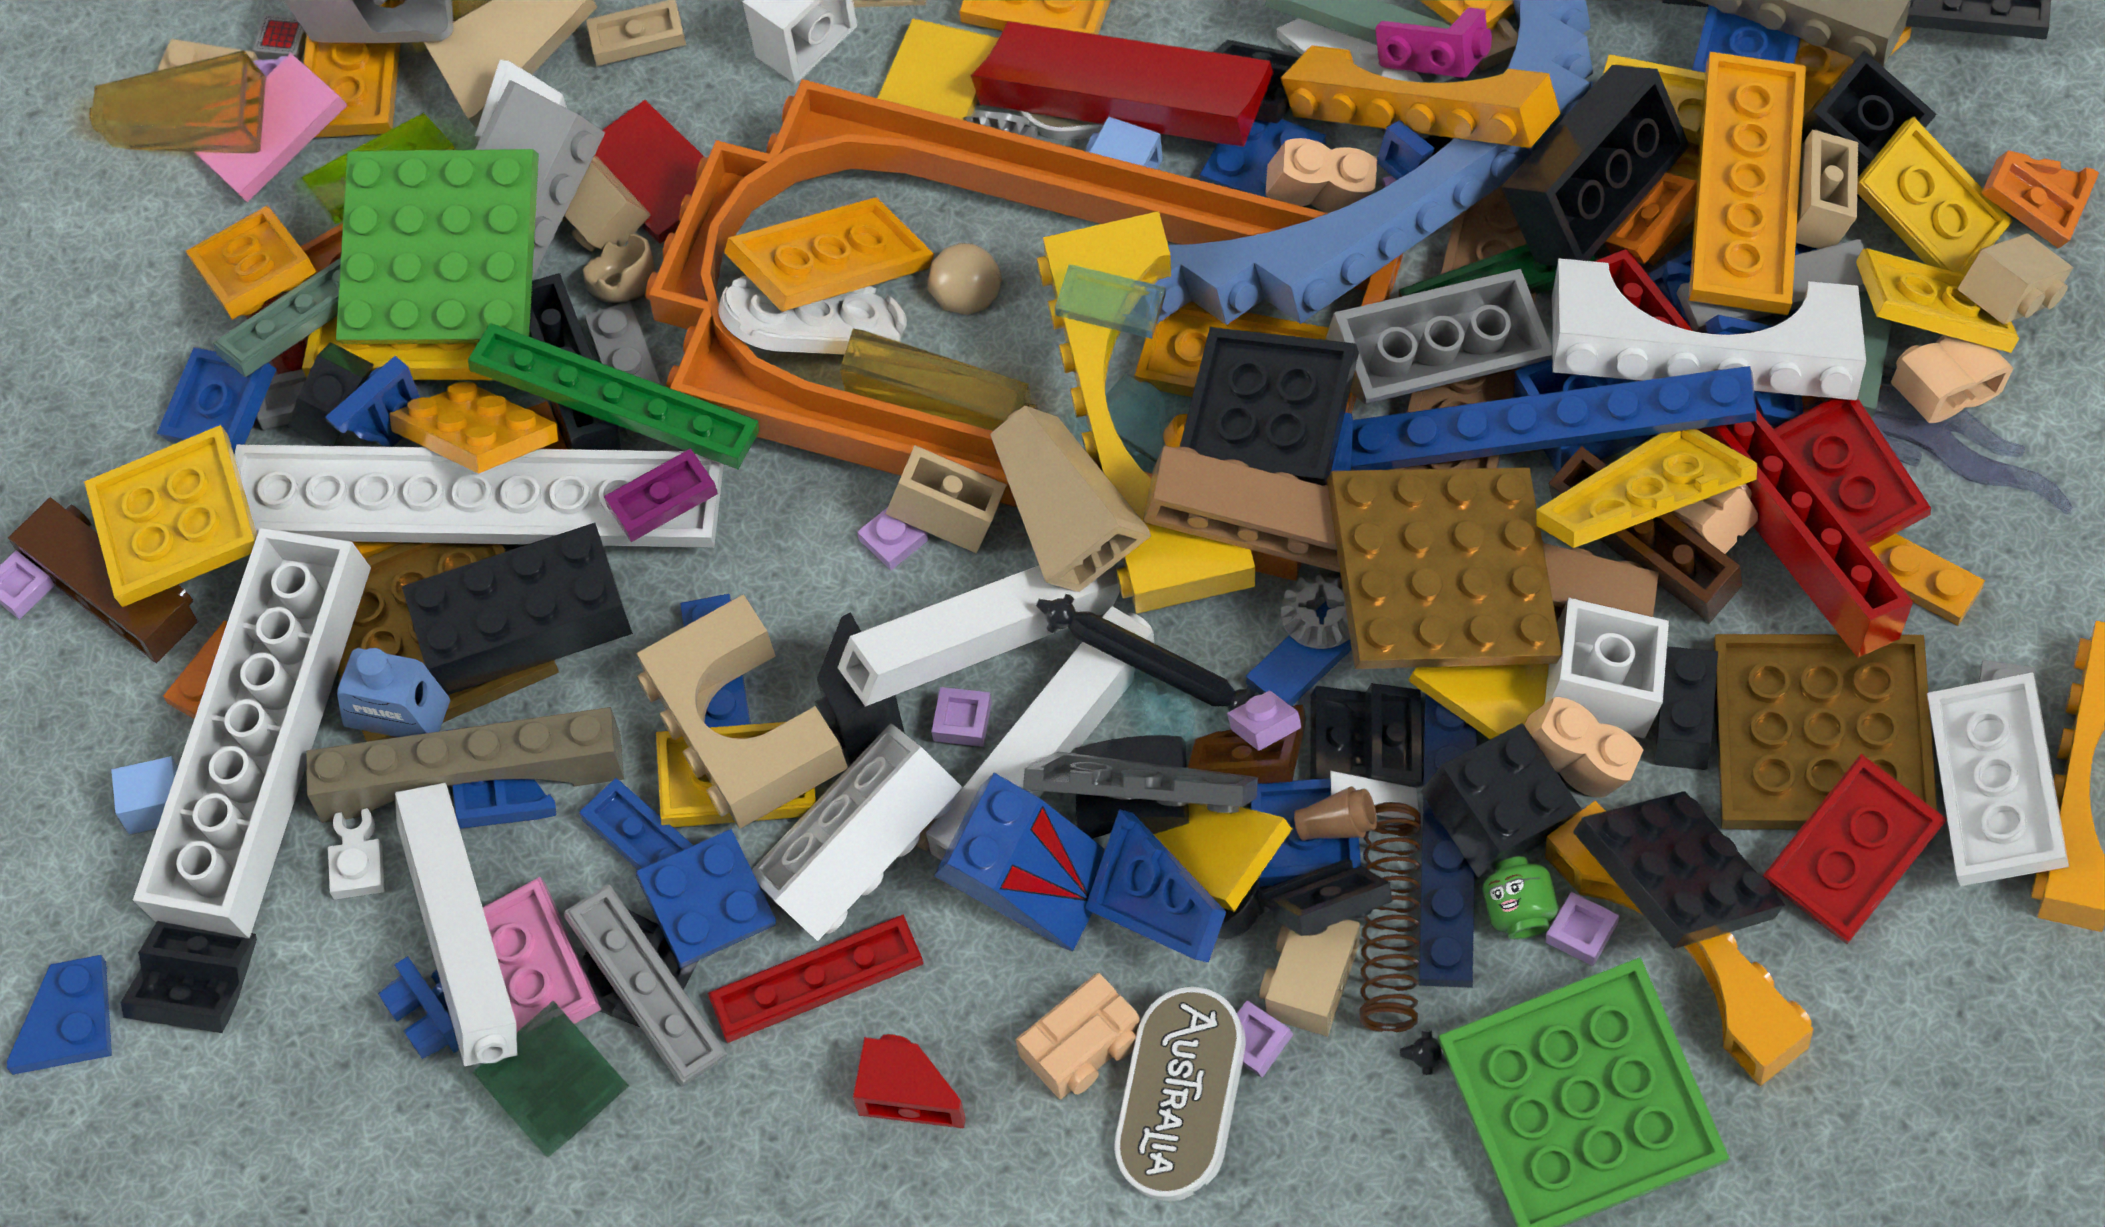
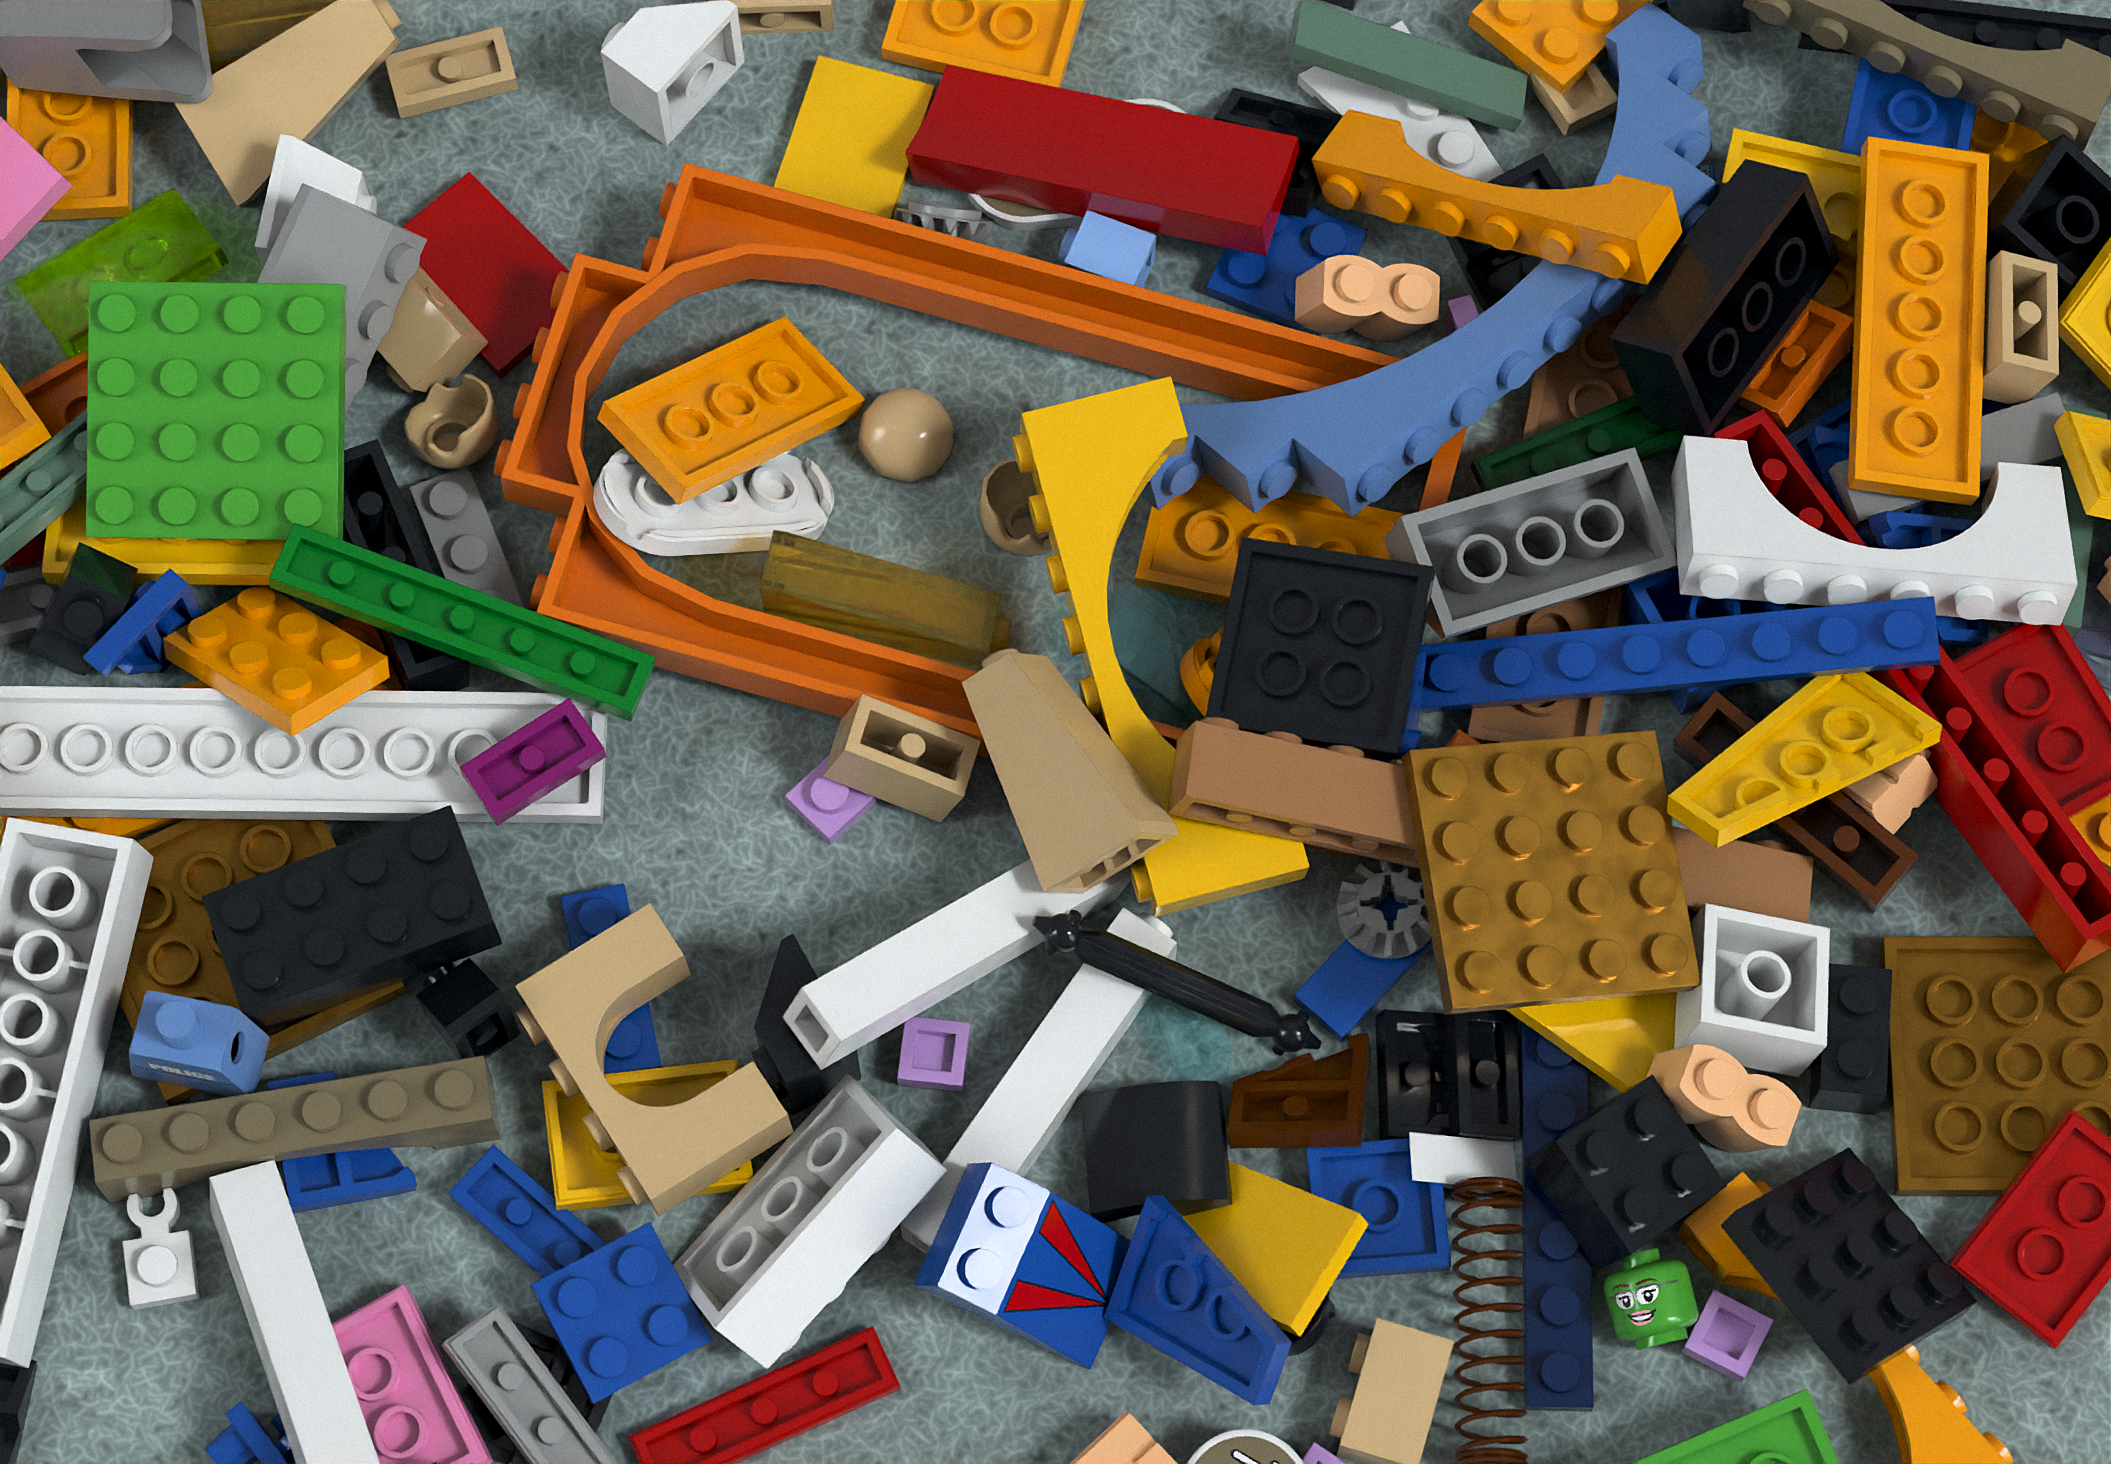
camera: 10 degrees left, 10 degrees up
dark grey wing [1023,752,1258,813] -> none
clear light blue tile [1055,264,1166,339] -> none
lavender plate [1227,690,1301,751] -> none
black plate [1258,858,1392,936] -> none
medium nougat cone [1294,786,1377,841] -> none
dark pink bracket [1375,7,1492,78] -> none
blue plate [1377,120,1434,180] -> none
none -> black slope [415,958,521,1060]
none -> tan hair [979,458,1053,557]

